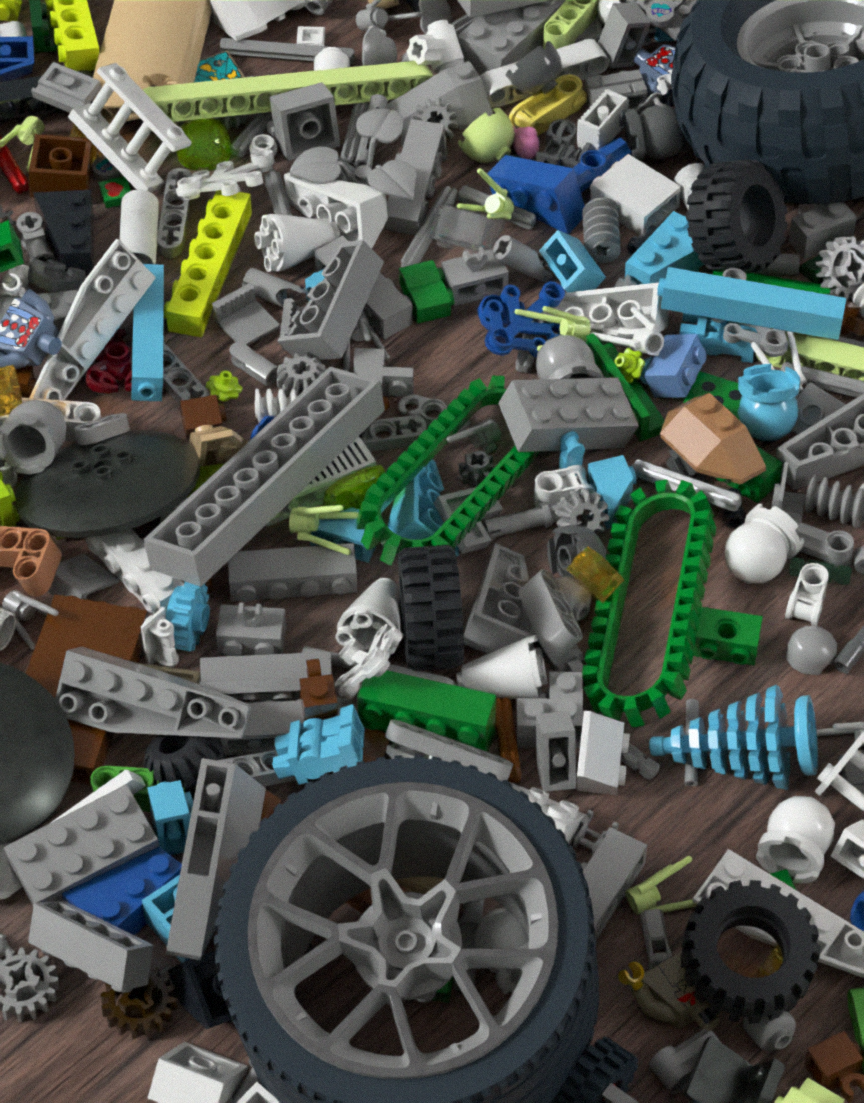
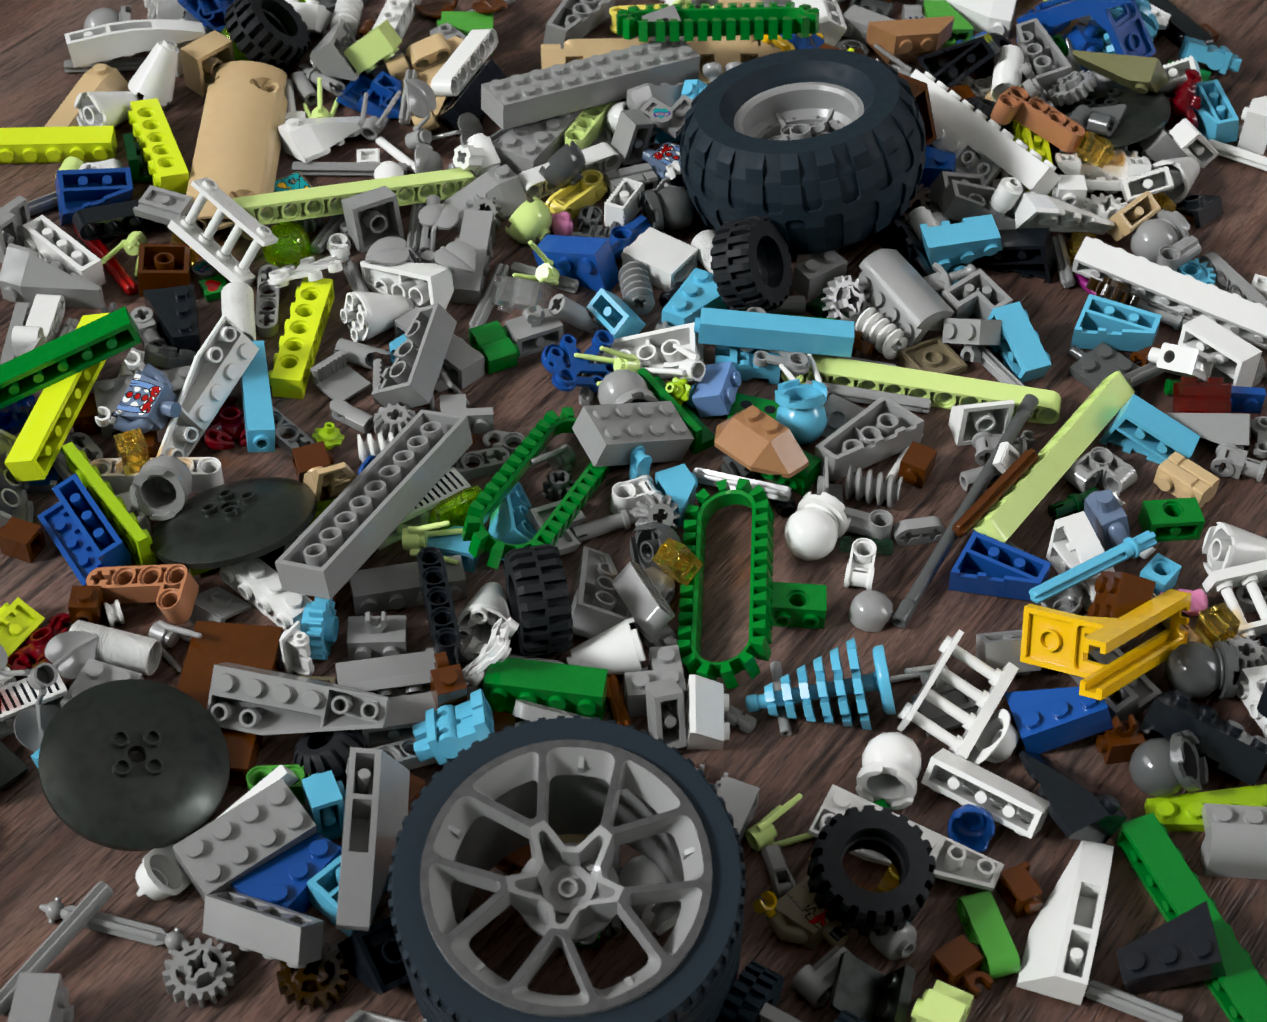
camera: 10 degrees left, 5 degrees down
light grey beam [74,413,130,445] -> none
none -> white bar [376,136,416,174]
none -> black beam [417,547,462,666]

